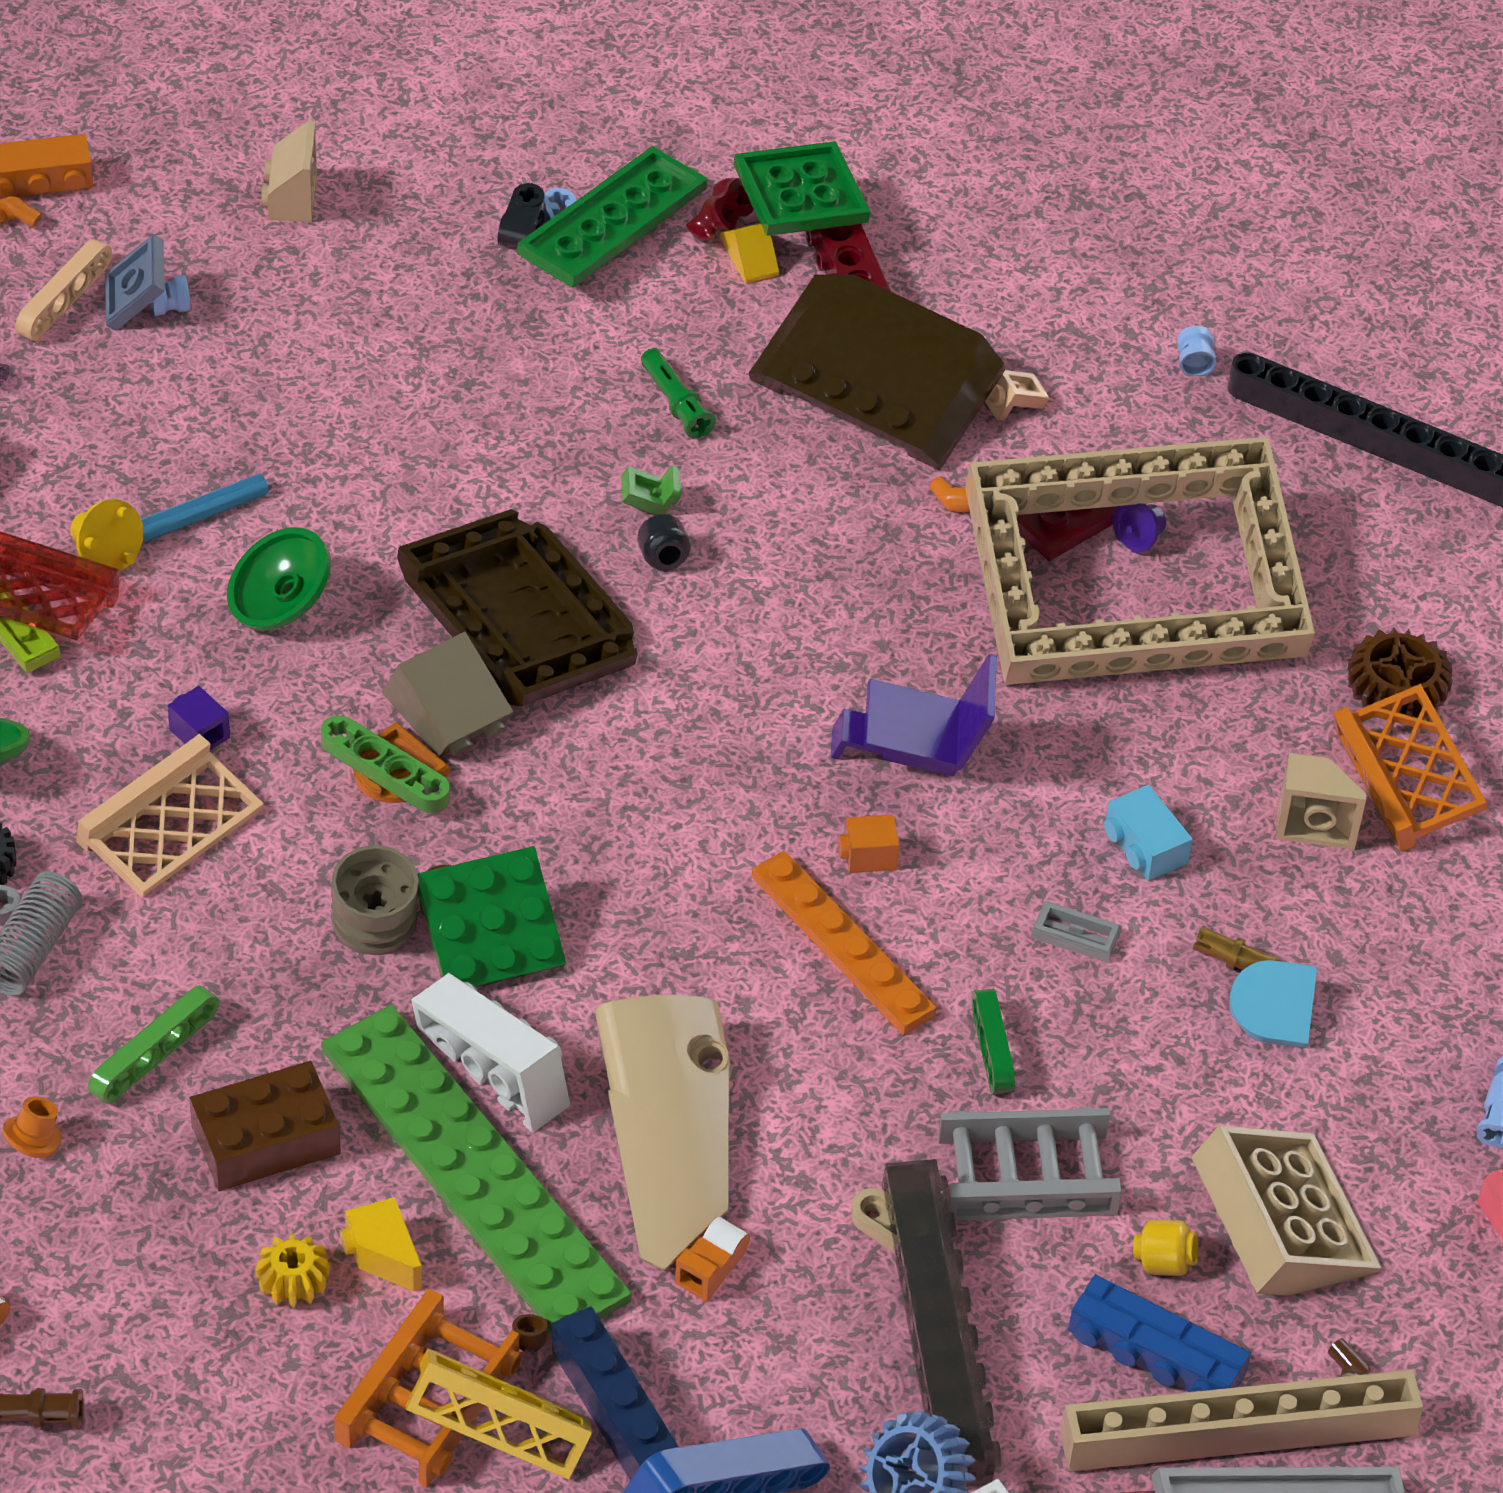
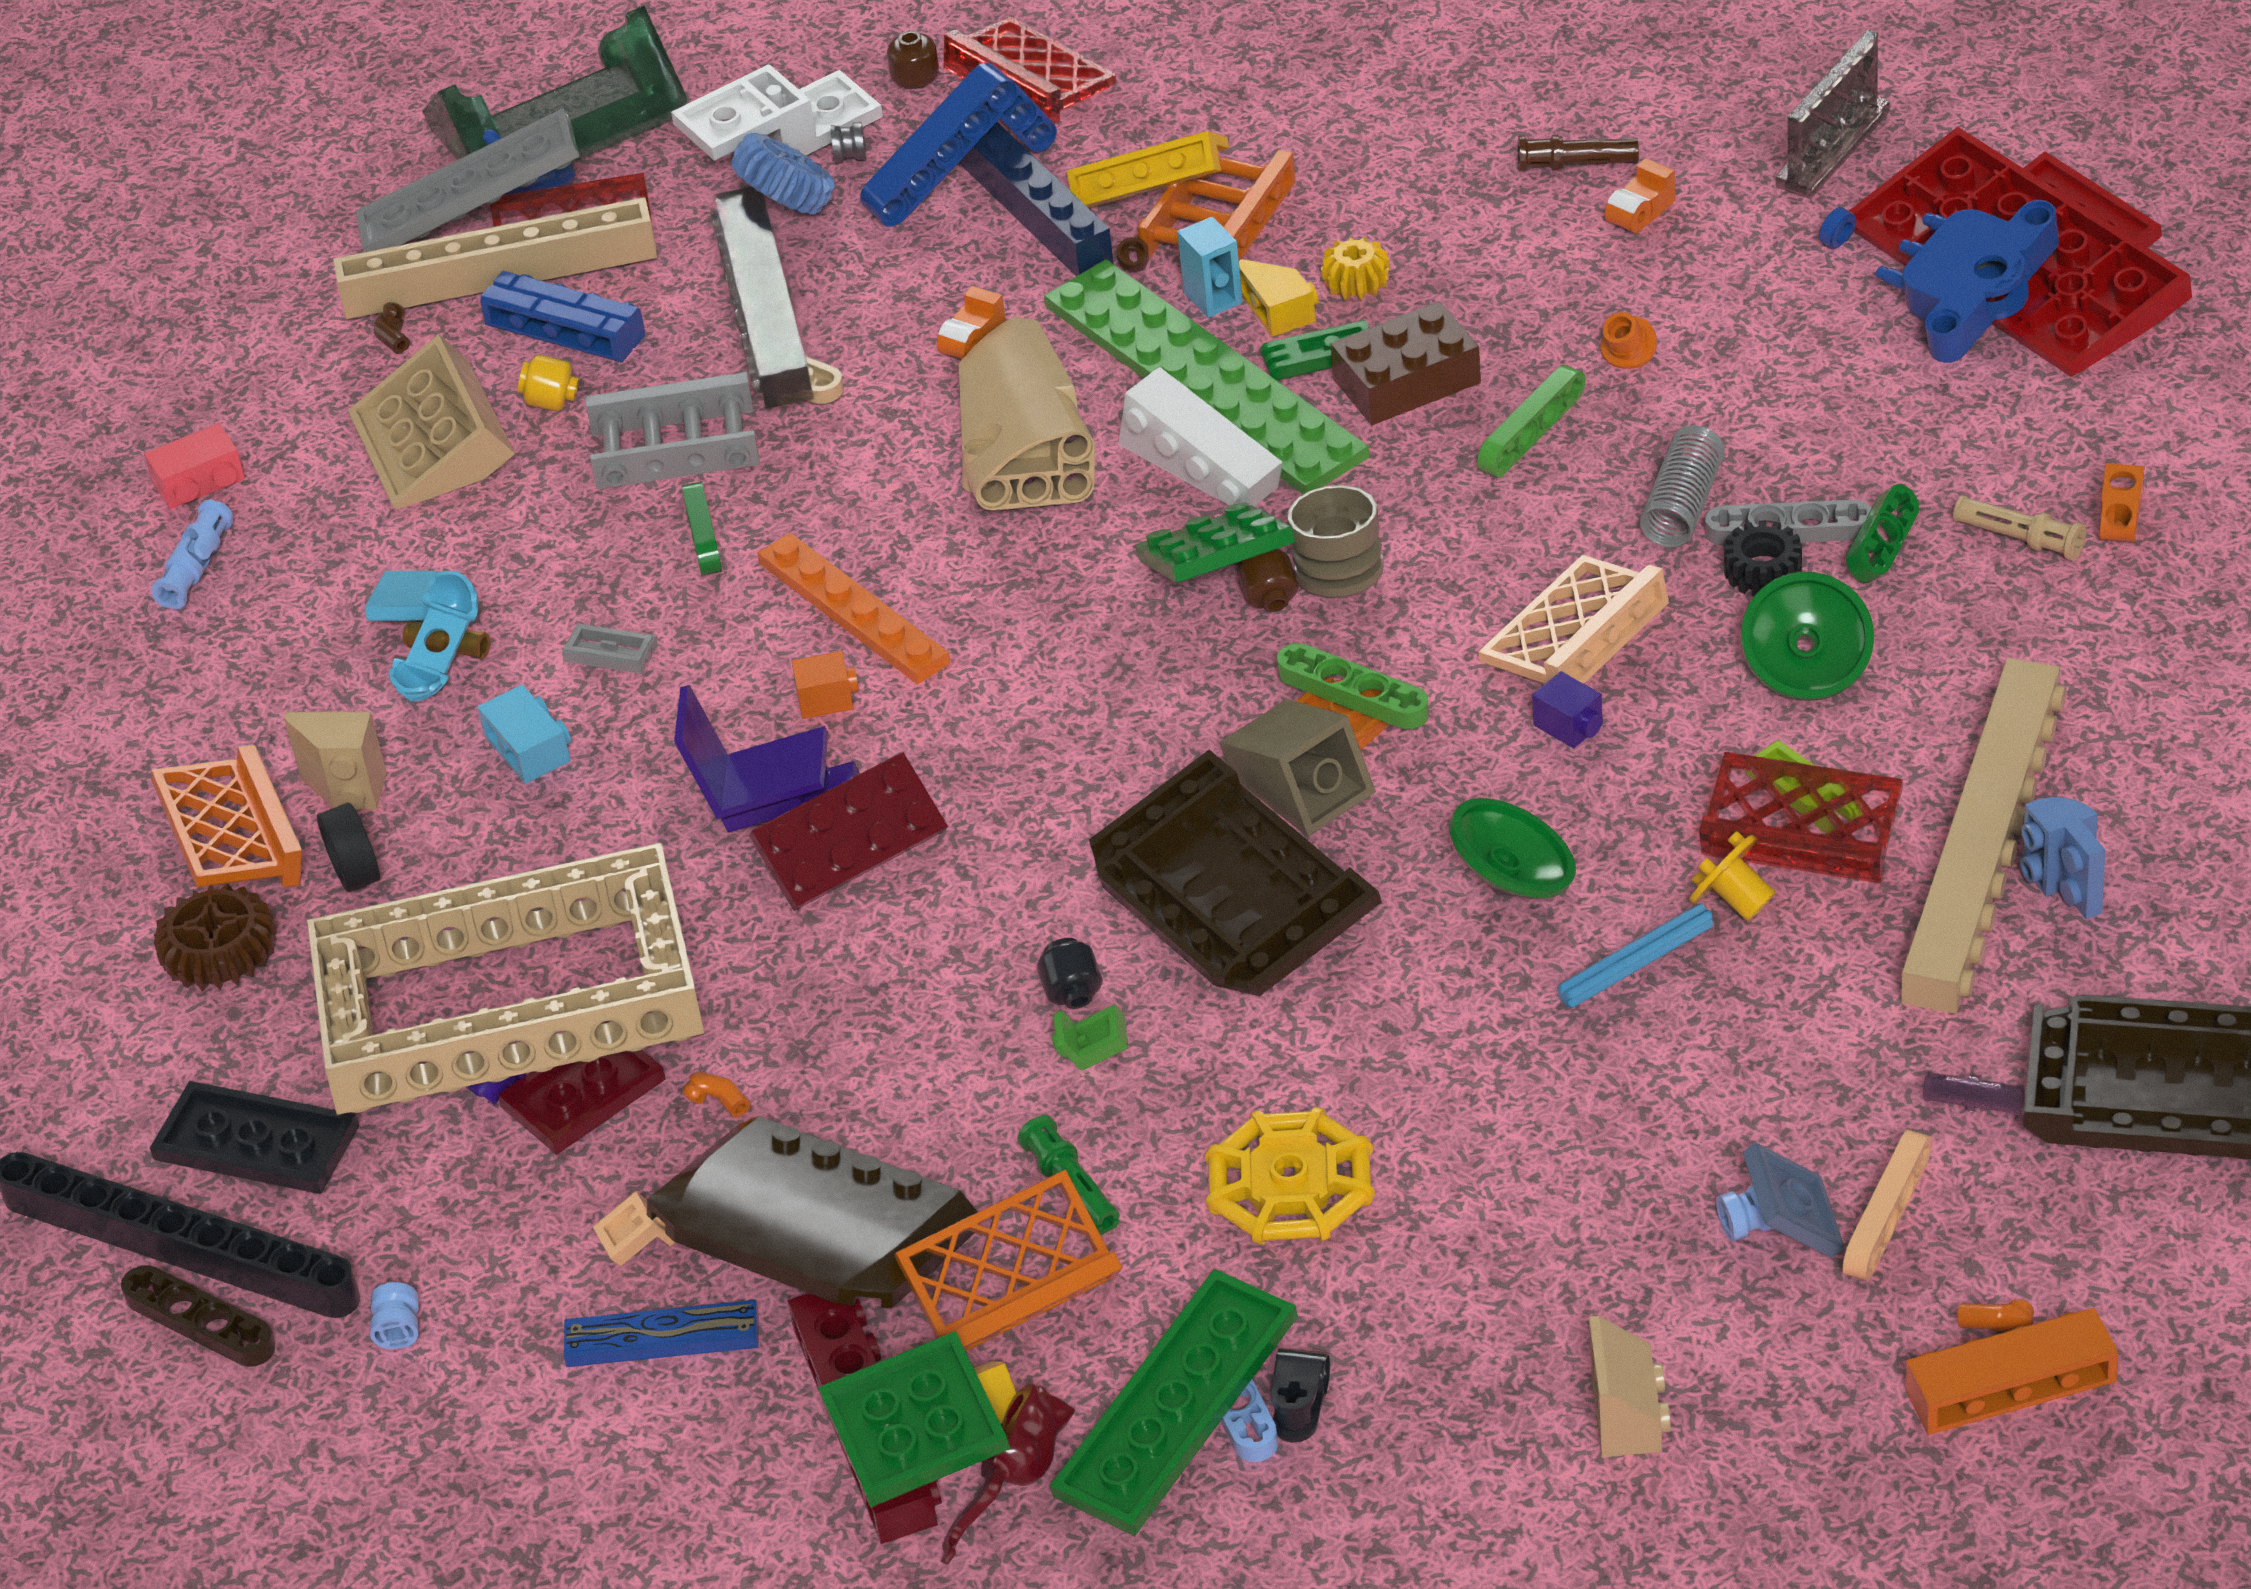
camera: 175 degrees left, 5 degrees down
none -> dark brown beam [121,1265,276,1367]
none -> black plate [150,1081,359,1194]
none -> black tyre [317,802,380,892]
none -> medium azure piece [389,571,478,702]
none -> blue tile [564,1300,759,1367]
none -> dark red plate [749,752,948,911]
none -> orange fence [894,1169,1123,1352]
none -> medium azure brick [1177,216,1243,318]
none -> yellow plate [1205,1106,1375,1245]
none -> green hinge [1260,320,1369,380]

